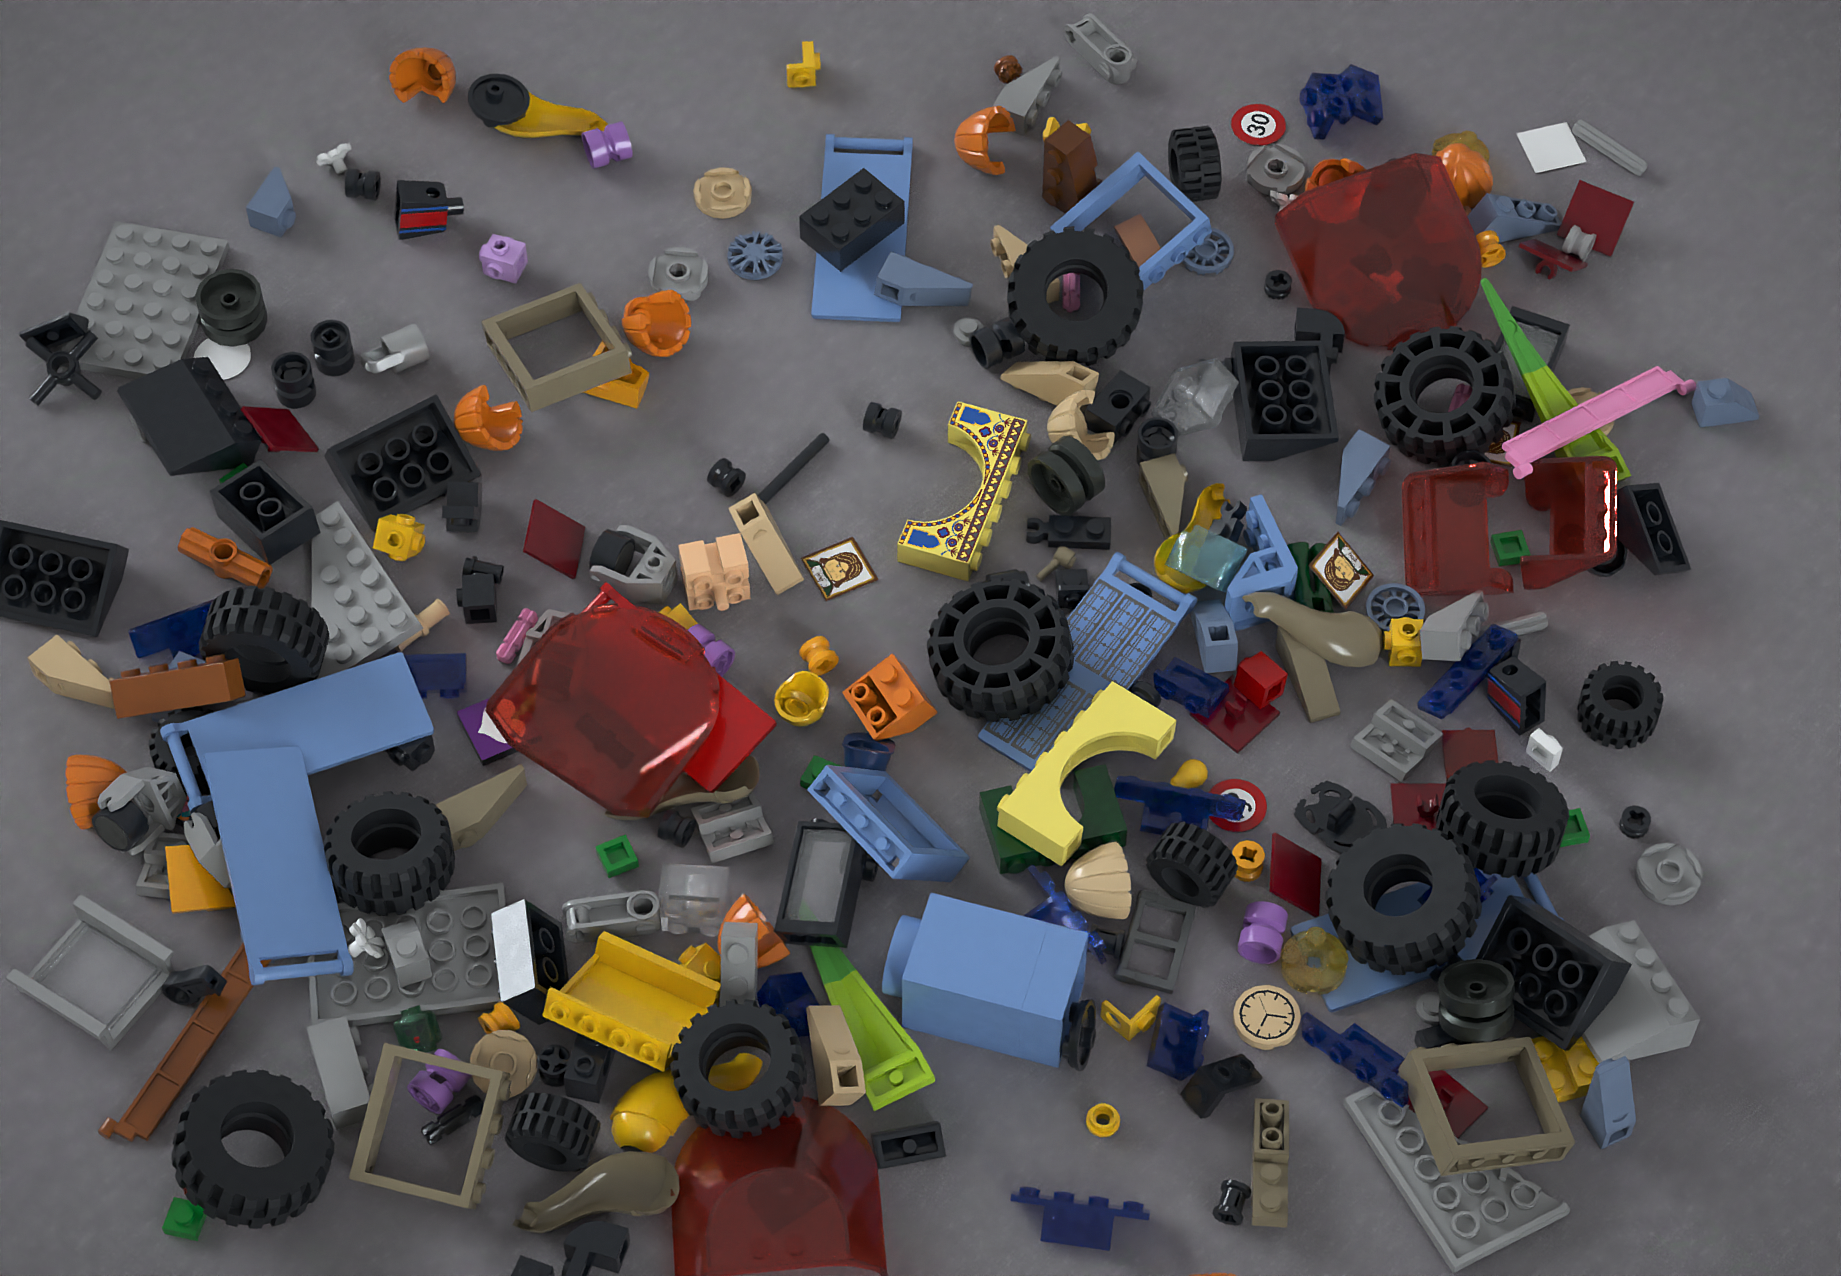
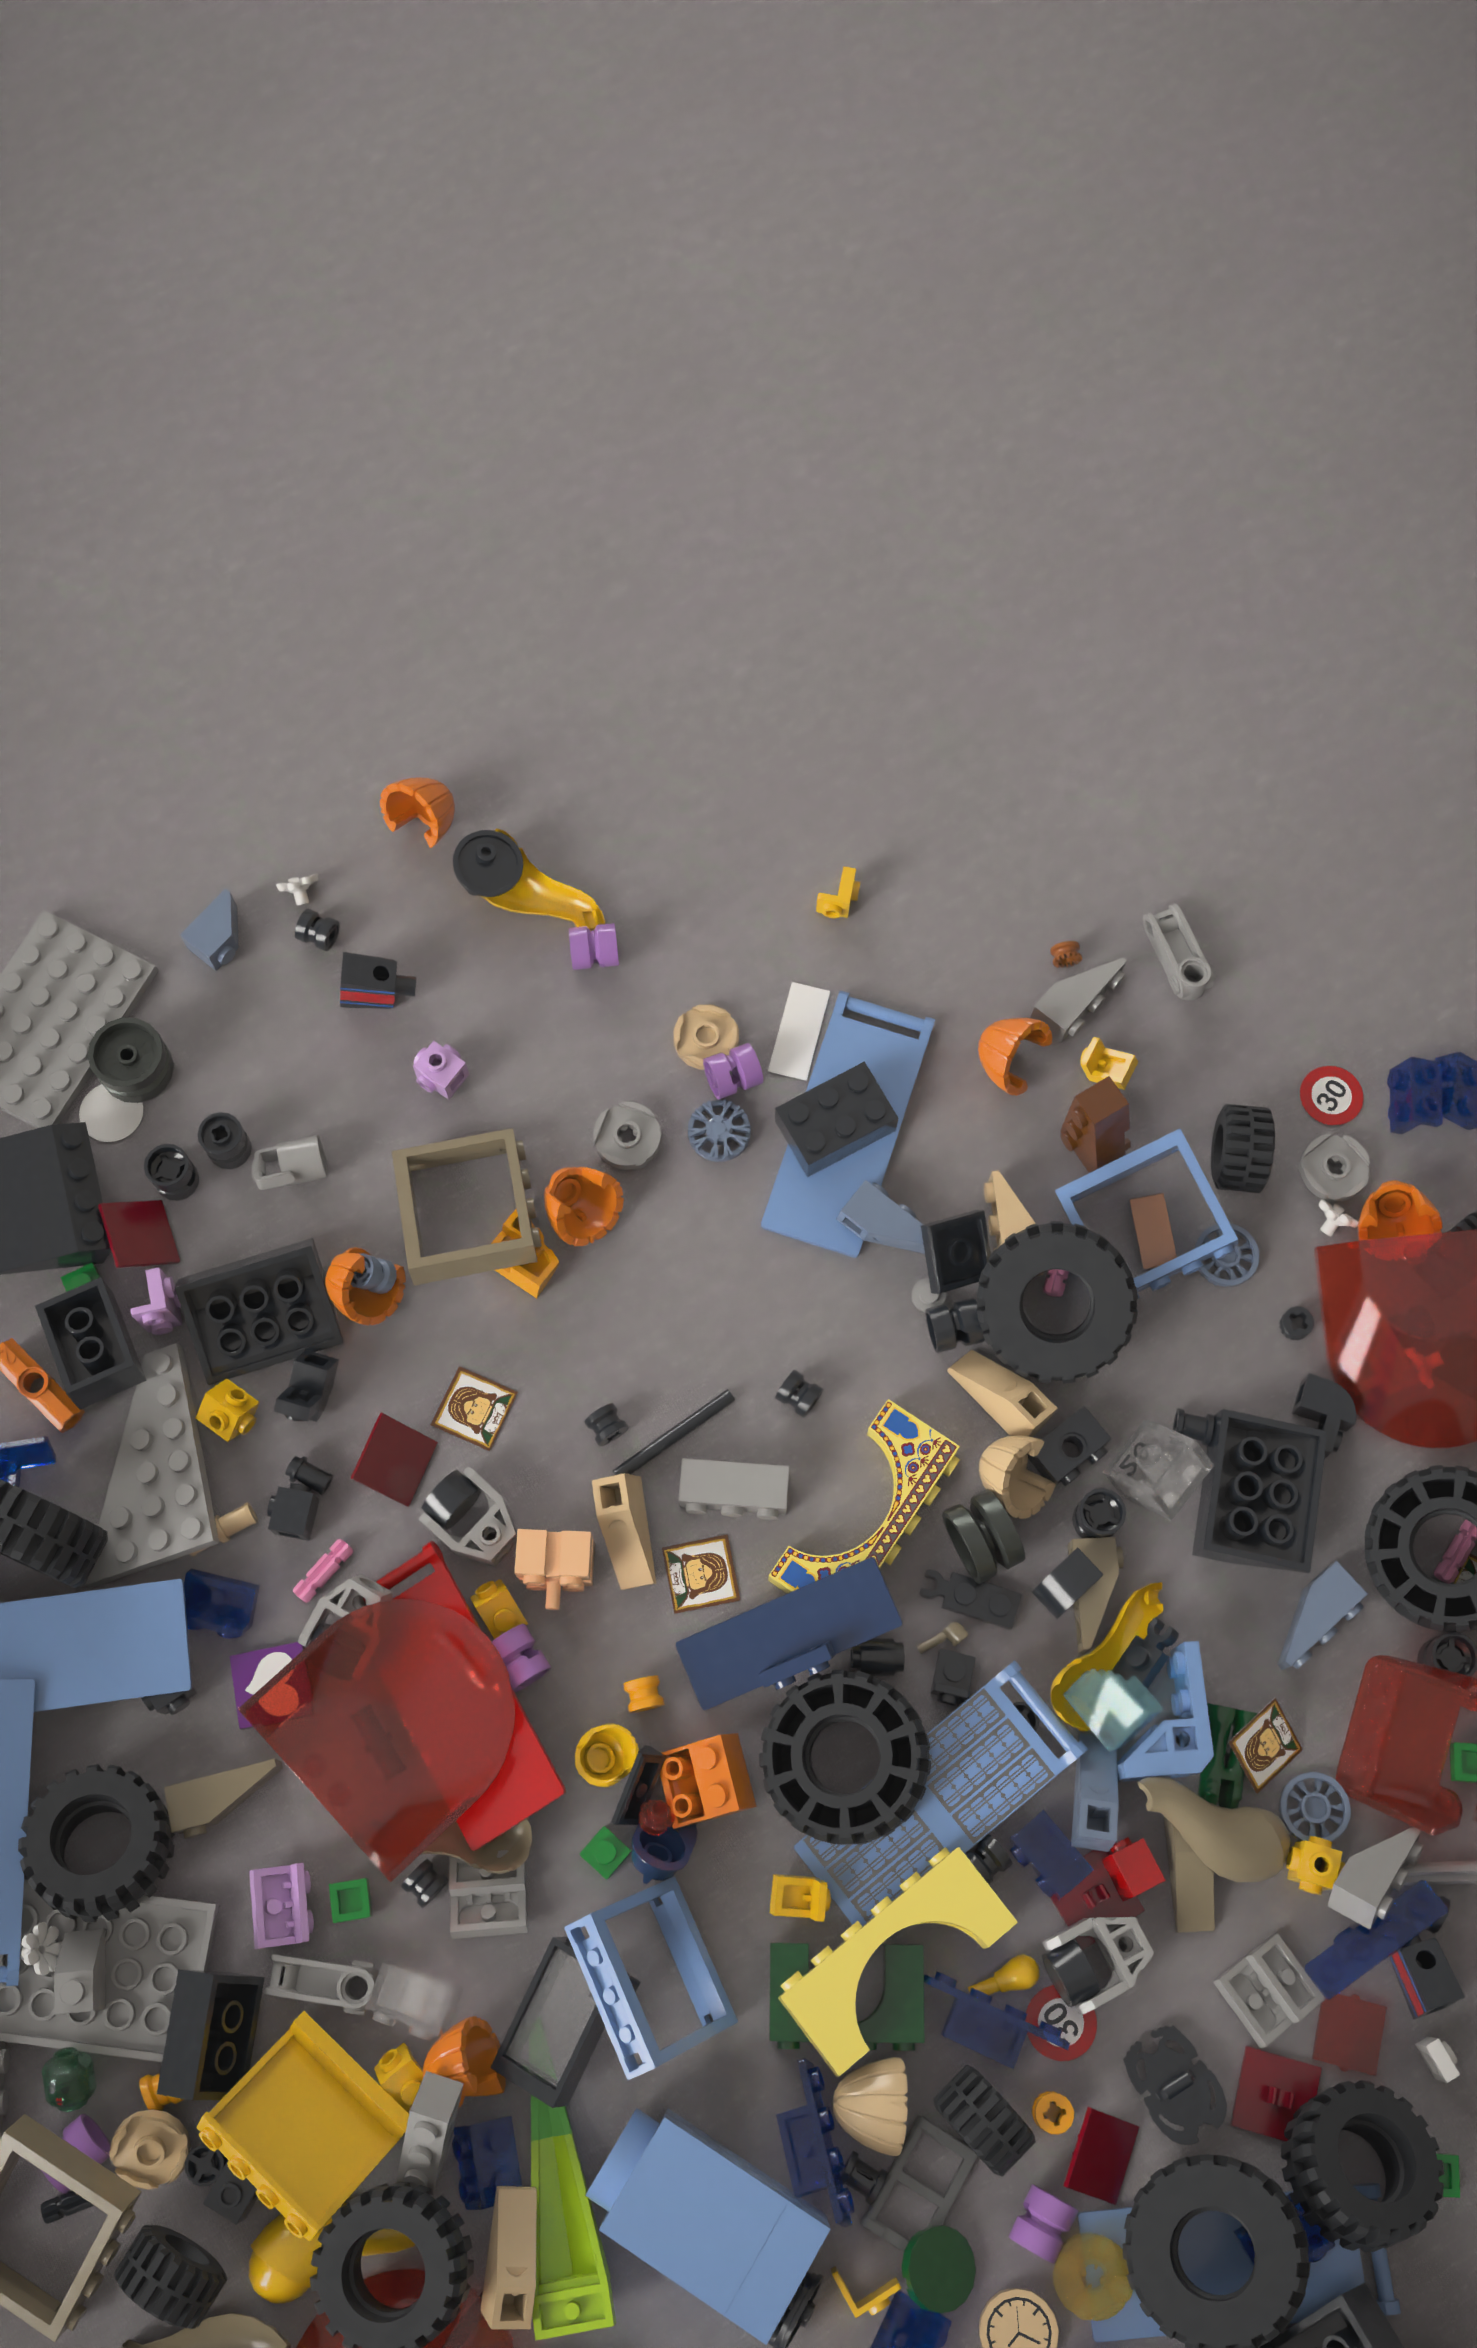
camera: 15 degrees right, 15 degrees up
none -> lavender bracket [131,1267,183,1335]
none -> lavender bracket [249,1863,314,1949]
none -> sand blue wheel [351,1253,397,1294]
none -> sticker [430,1366,518,1451]
none -> black slope [611,1745,666,1825]
none -> clear red plate [639,1799,675,1835]
none -> dark blue bracket [675,1557,903,1710]
none -> light grey brick [679,1458,789,1520]
none -> medium lavender wheel [703,1043,763,1099]
none -> white sticker [768,982,830,1081]
none -> yellow bracket [769,1874,831,1922]
none -> dark green tile [901,2225,976,2313]
none -> black tile [921,1209,991,1294]
none -> black brick [1032,1547,1104,1619]
none -> light grey piece [1042,1917,1154,2015]

